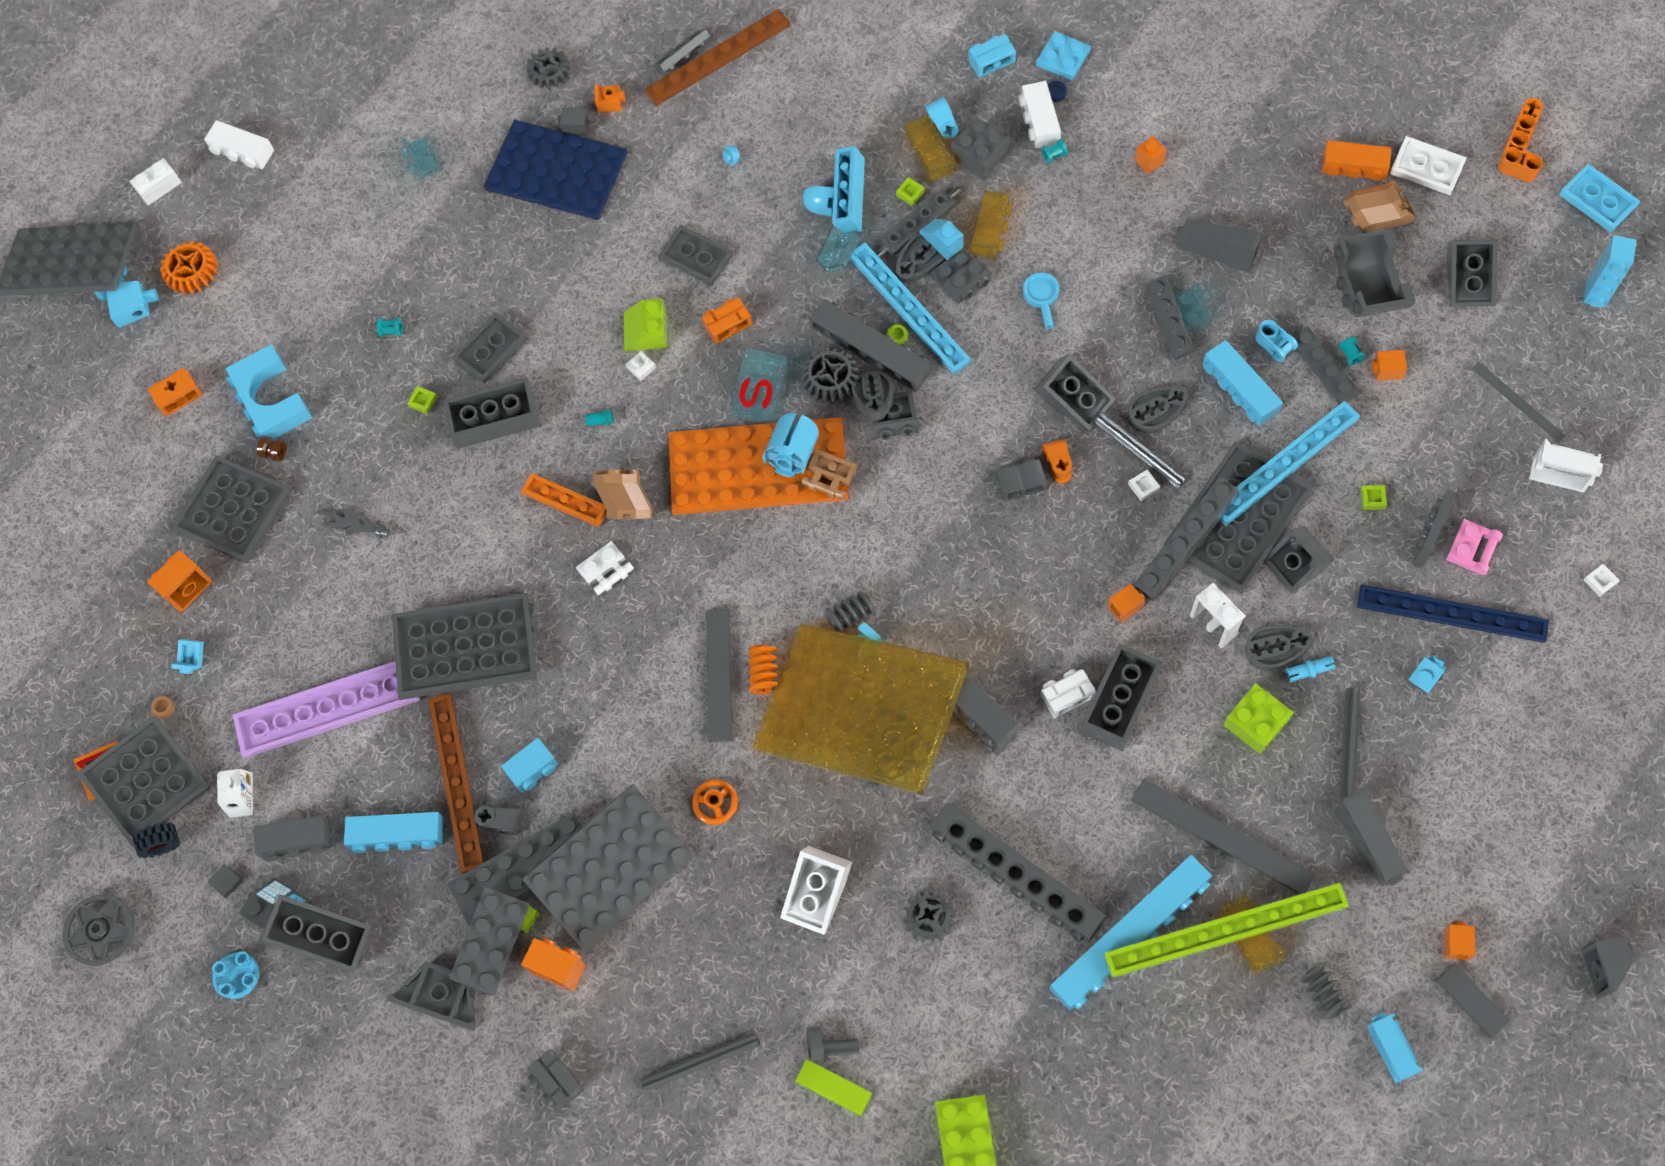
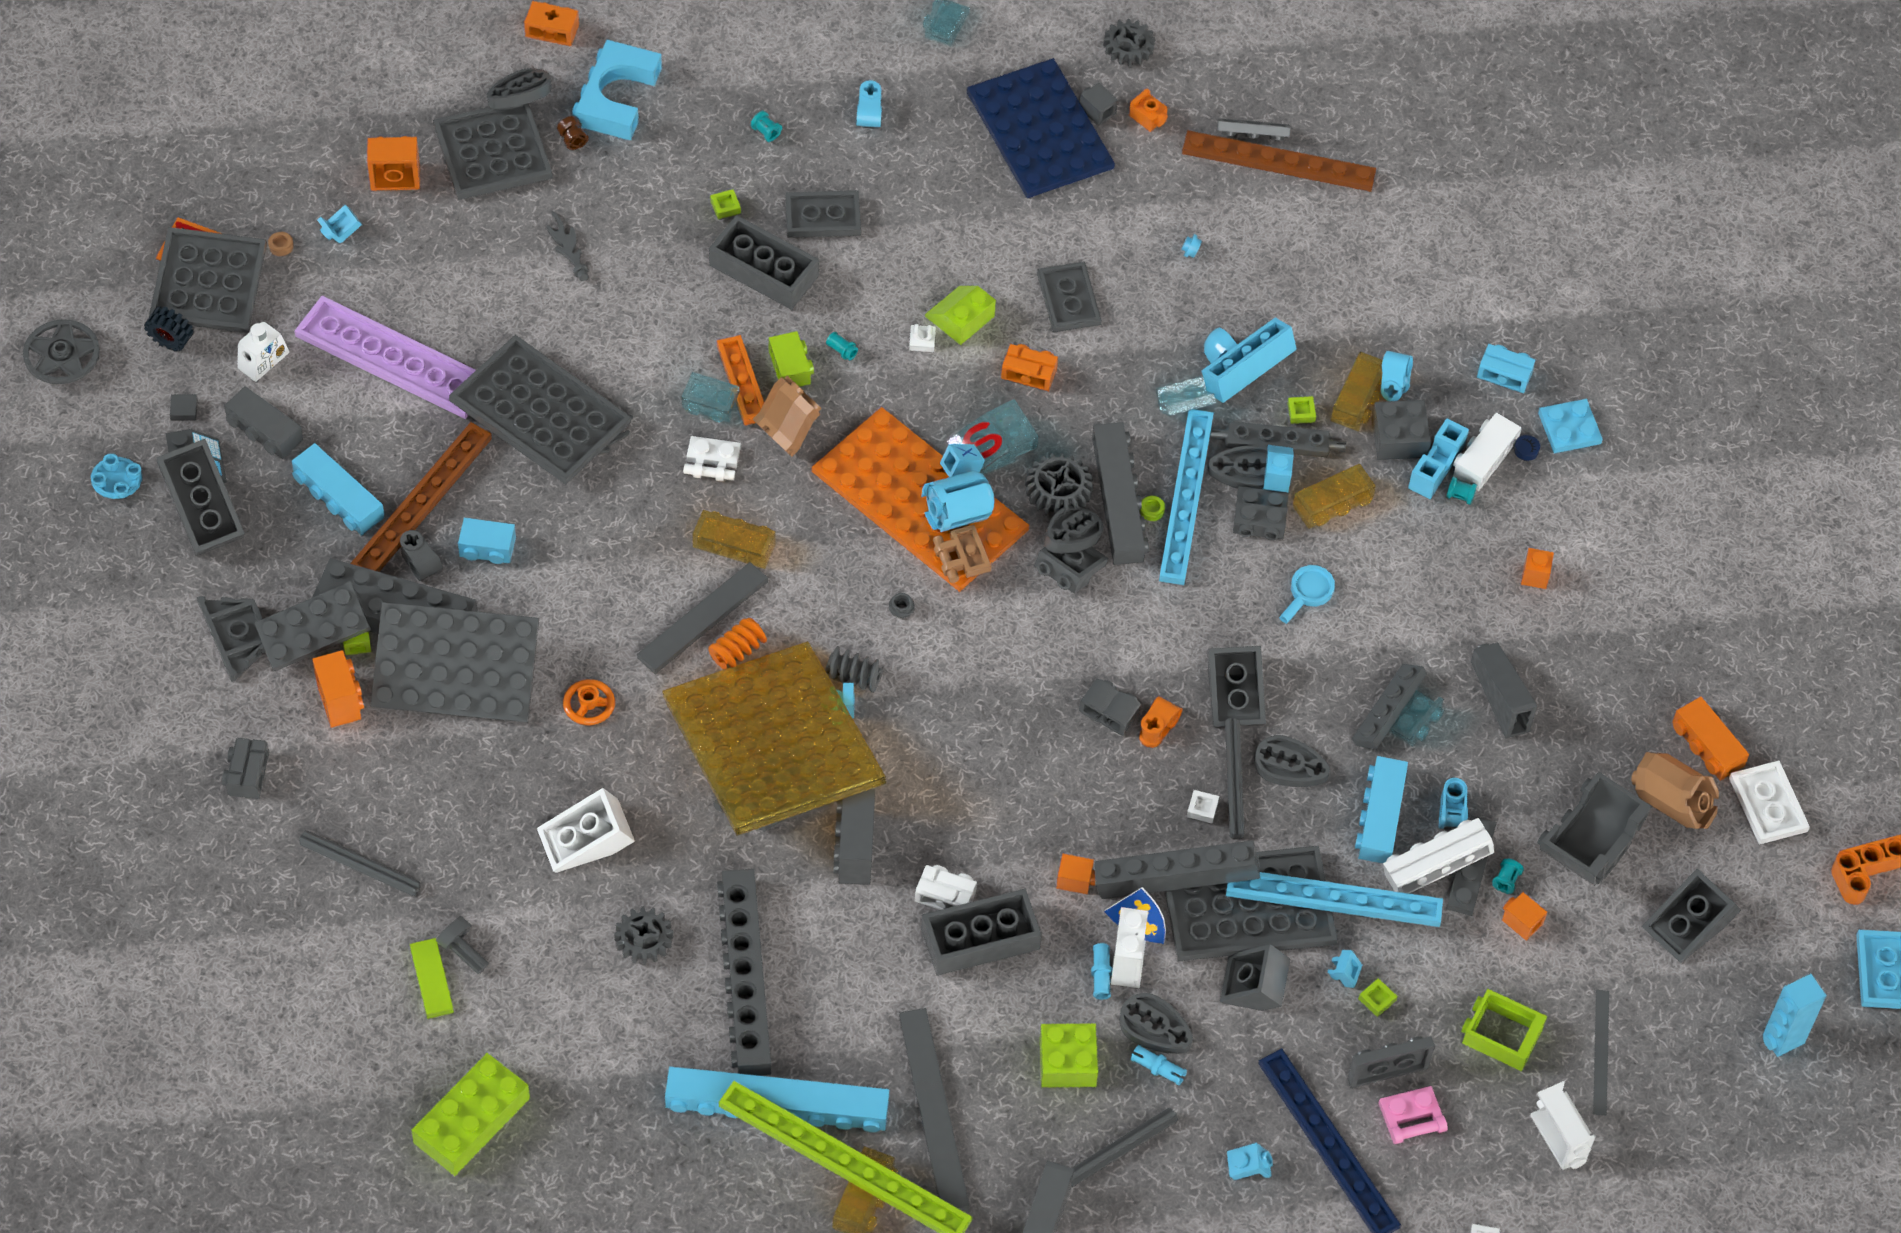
camera: 35 degrees right, 10 degrees down
none -> dark grey piece [486,68,552,109]
none -> clear light blue bracket [682,372,740,423]
none -> clear yellow brick [693,510,776,569]
none -> lime brick [768,331,814,387]
none -> medium azure piece [856,80,882,127]
none -> dark grey plate [889,593,915,618]
none -> medium azure brick [940,443,985,477]
none -> medium azure pin [1091,943,1113,1000]
none -> blue shield [1104,887,1166,944]
none -> medium azure tile [1328,950,1362,988]
none -> white brick [1383,818,1494,894]
none -> medium azure arch [1408,419,1469,500]
none -> lime window [1461,989,1547,1071]

